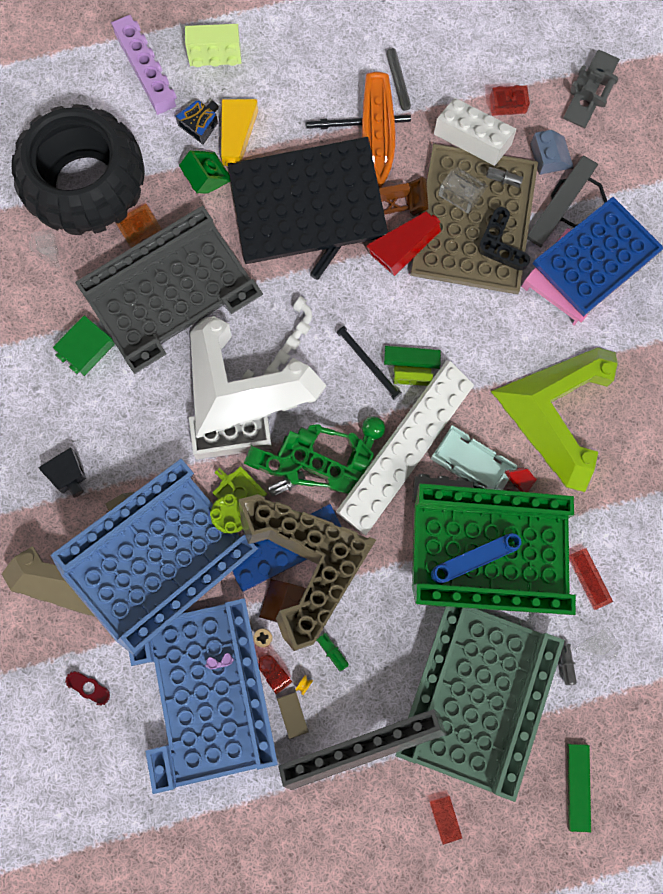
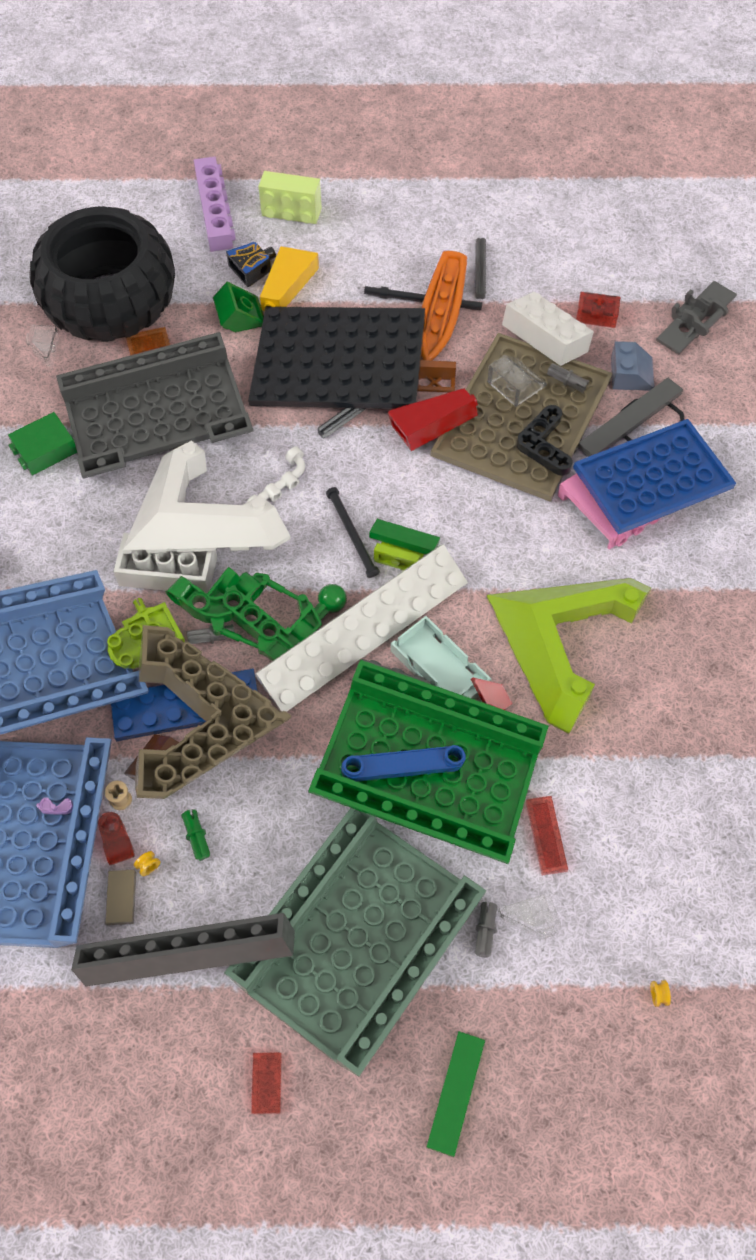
camera: 20 degrees right, 15 degrees down
reddish brown tile [409,177,429,216] -> none

